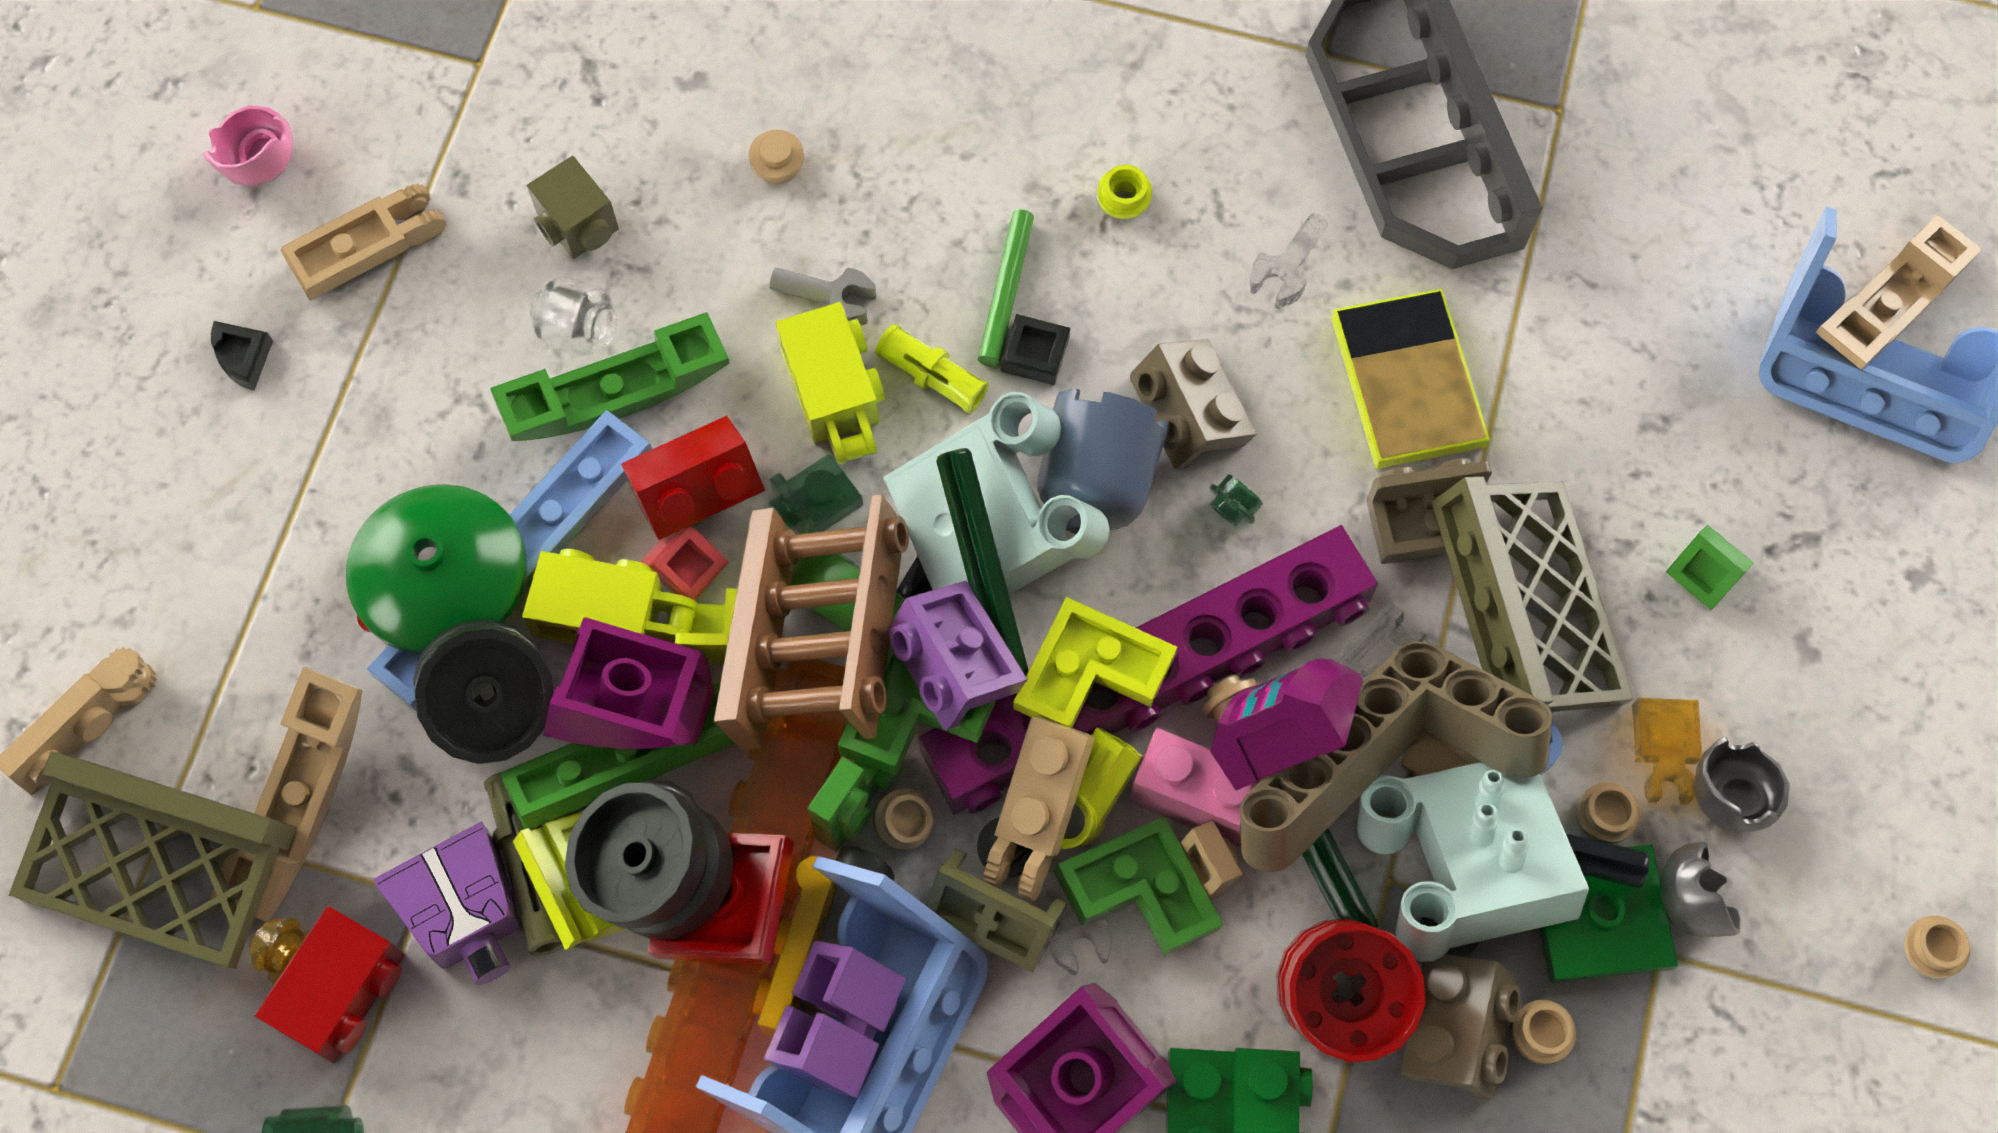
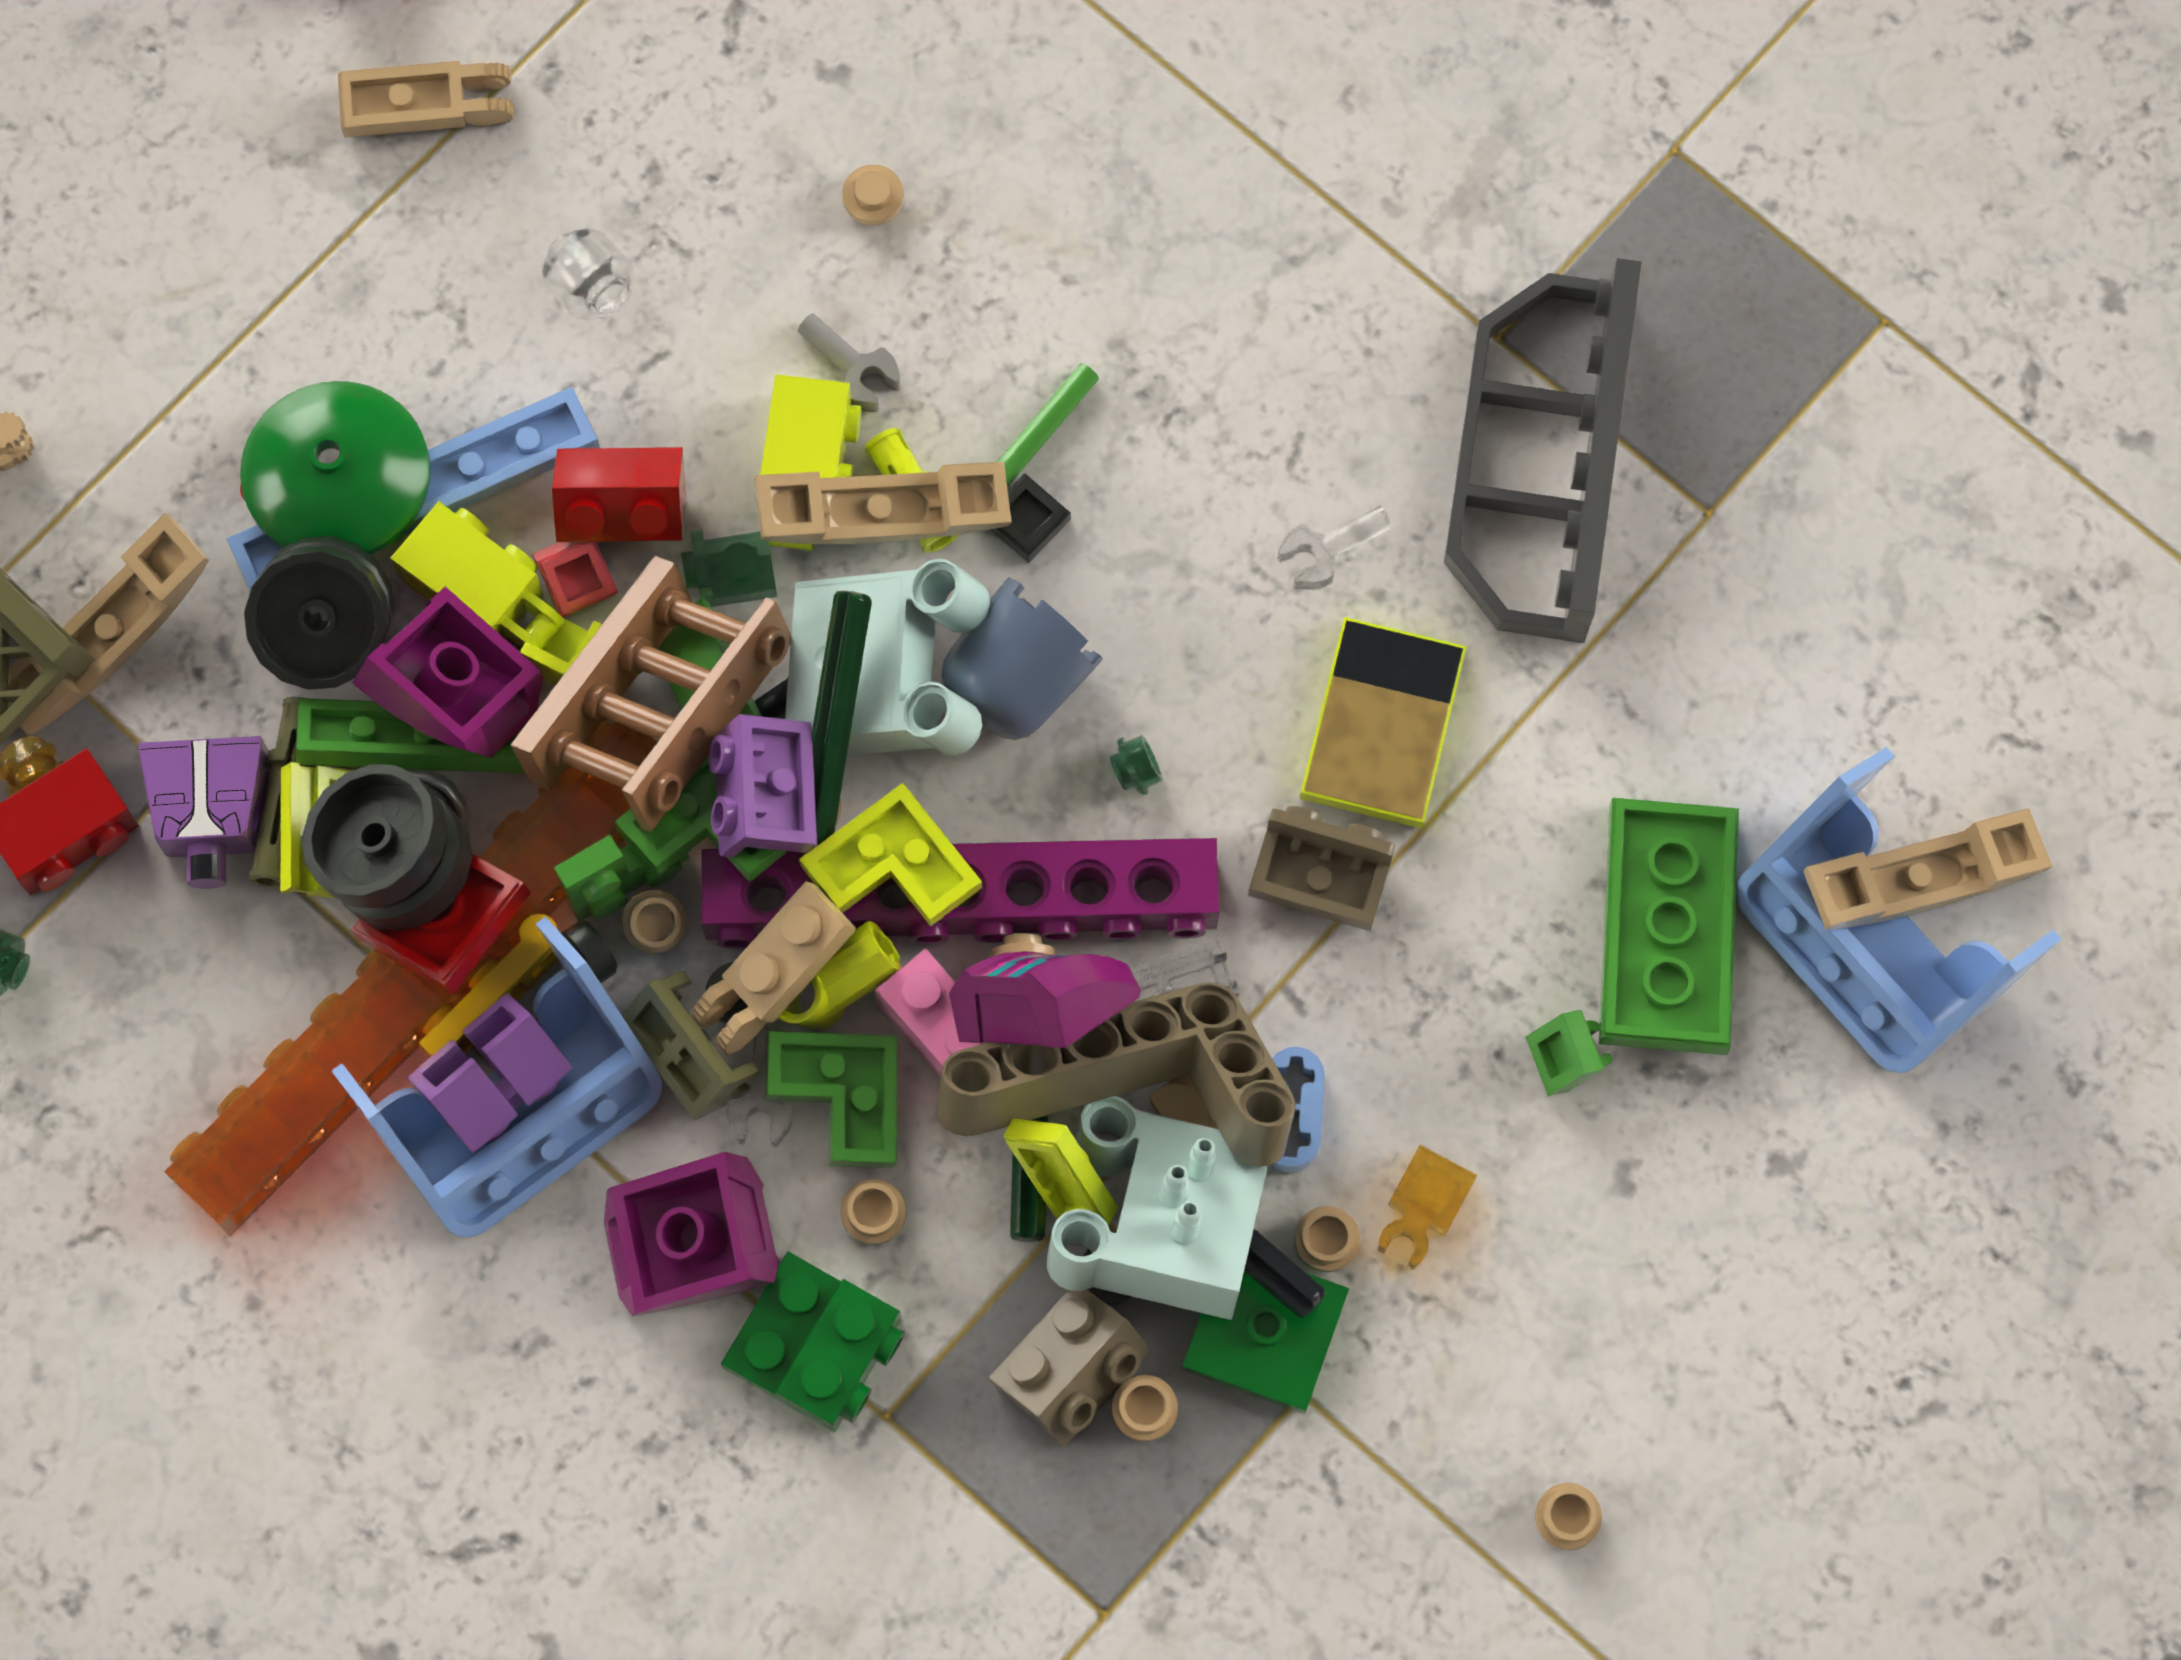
camera: 25 degrees right, 5 degrees up
pearl dark grey tile [211,321,273,391] -> none
bright green slope [490,312,729,441] -> none
olive brick [527,155,619,259] -> none
neon yellow plate [1097,165,1153,219] -> none
dark tan bracket [1130,339,1257,469] -> none
tan plate [1180,820,1243,900] -> none
red wheel [1276,919,1425,1062] -> none
olive fence [1431,476,1634,712] -> none
flat silver hair [1661,842,1741,937] -> none
flat silver hair [1693,737,1790,832] -> none
none -> tan slope [754,462,1012,544]
none -> tan plate [841,1179,906,1245]
none -> neon yellow plate [1003,1118,1119,1225]
none -> bright green tile [1599,798,1739,1055]

